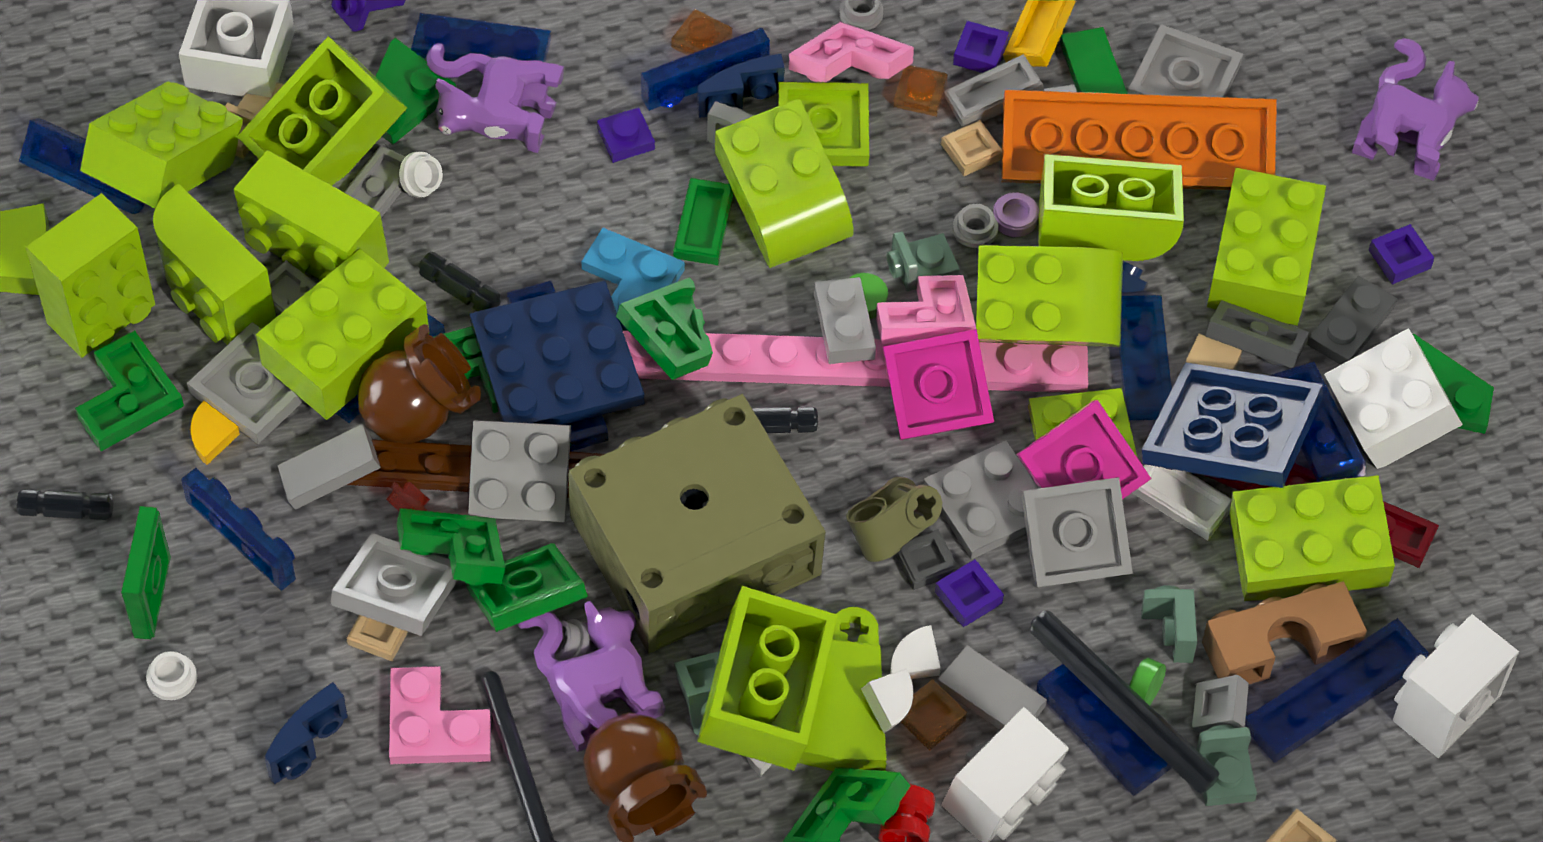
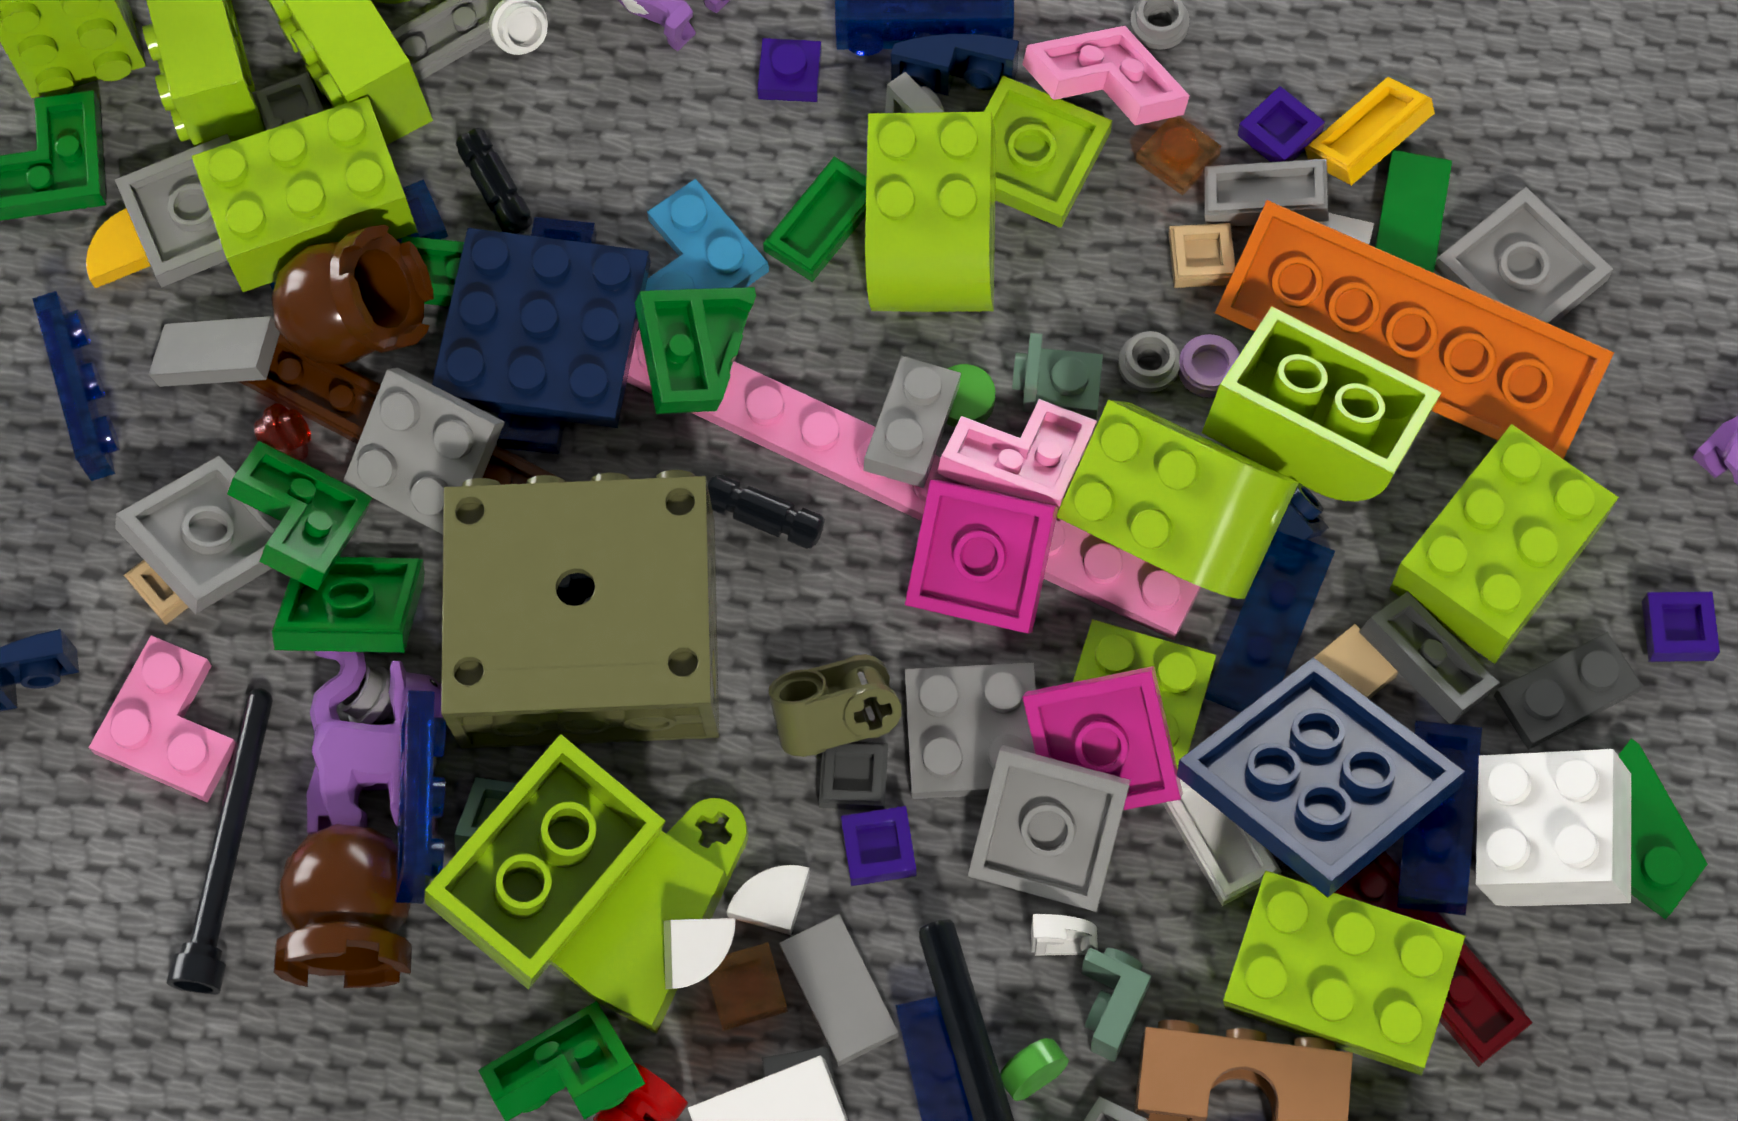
camera: 30 degrees right, 10 degrees up
none -> clear blue plate [396,690,446,904]
none -> white tile [1031,914,1098,956]

